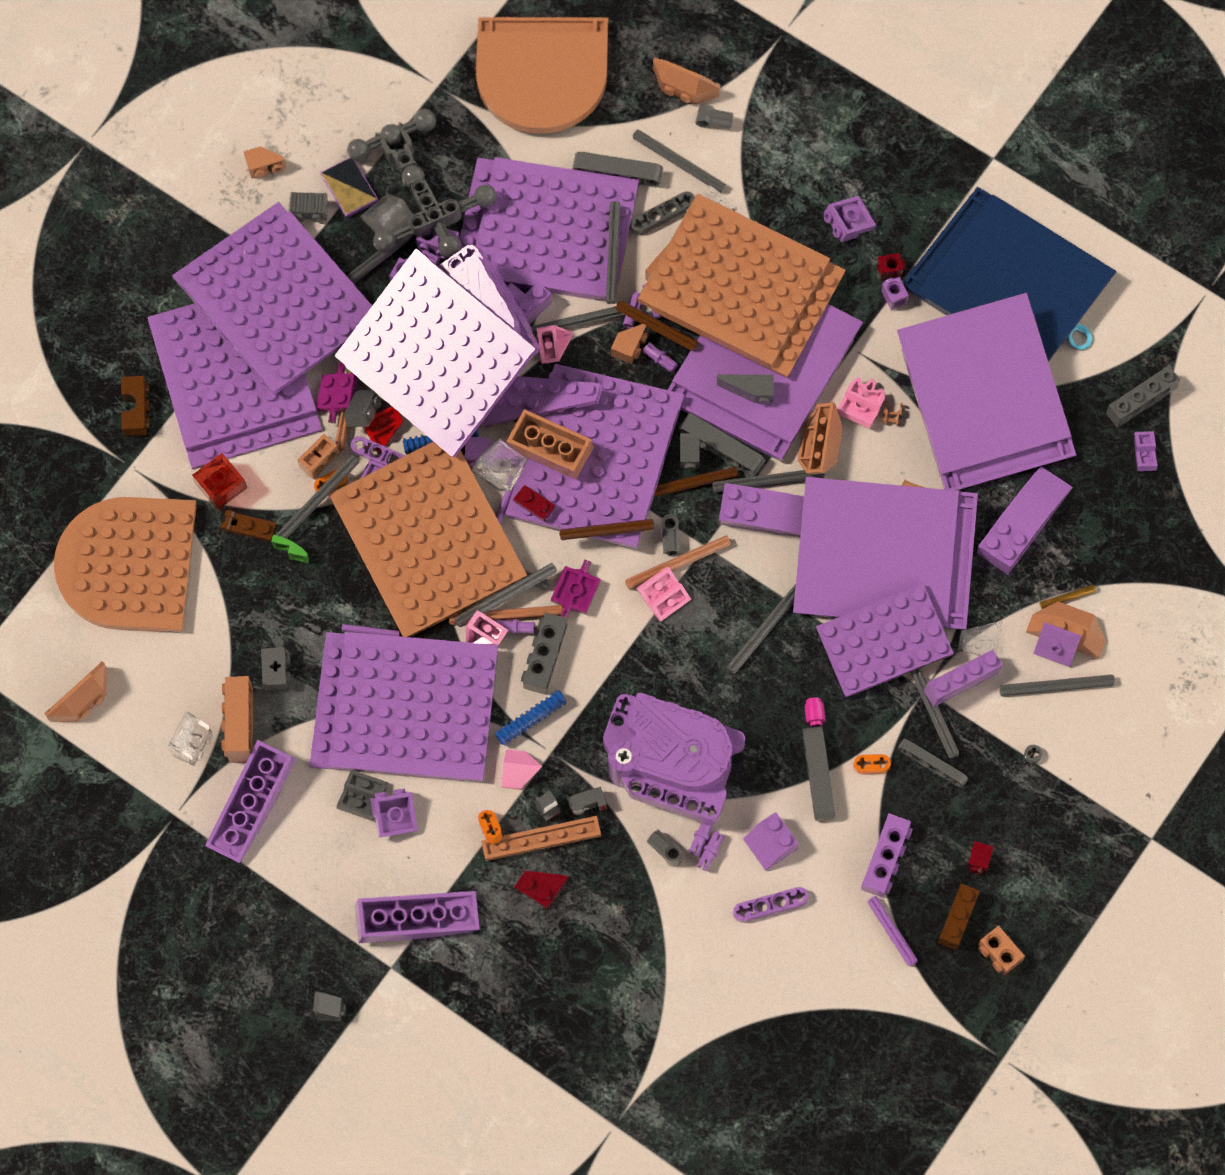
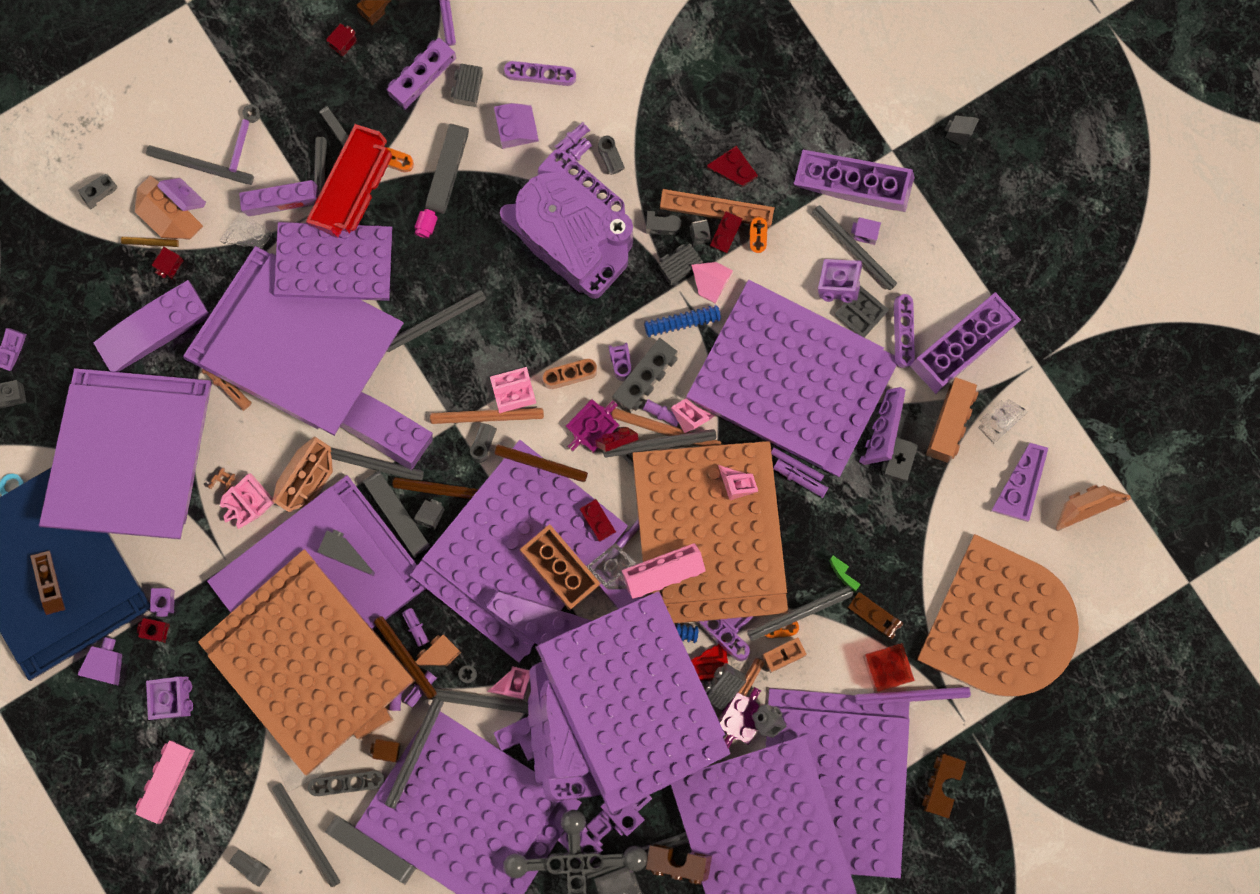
camera: 160 degrees left, 10 degrees up
none -> reddish brown slope [30,551,65,615]
none -> dark grey leg [78,174,117,209]
none -> medium lavender torso [78,637,122,685]
none -> bright pink brick [136,741,194,824]
none -> dark red brick [152,247,184,279]
none -> medium lavender bar [229,119,250,172]
none -> red slope [306,124,392,238]
none -> reddish brown brick [370,739,401,763]
none -> dark grey brick [451,63,483,107]
none -> dark grey bush [458,665,477,683]
none -> nougat beam [543,359,597,389]
none -> dark red plate [595,427,639,452]
none -> medium lavender piece [608,342,631,381]
none -> bright pink brick [622,543,706,599]
none -> reddish brown arch [646,844,712,884]
none -> dark grey brick [658,244,703,286]
none -> dark red plate [710,211,743,253]
none -> bright pink slope [718,465,758,500]
none -> dark grey brick [752,704,787,738]
none -> medium lavender pin [773,459,828,498]
none -> dark grey axle [812,205,897,290]
none -> medium lavender brick [851,217,881,245]
none -> medium lavender axle [855,687,971,705]
none -> medium lavender wing [859,387,906,465]
none -> medium lavender beam [894,294,915,368]
none -> medium lavender wing [991,443,1048,522]

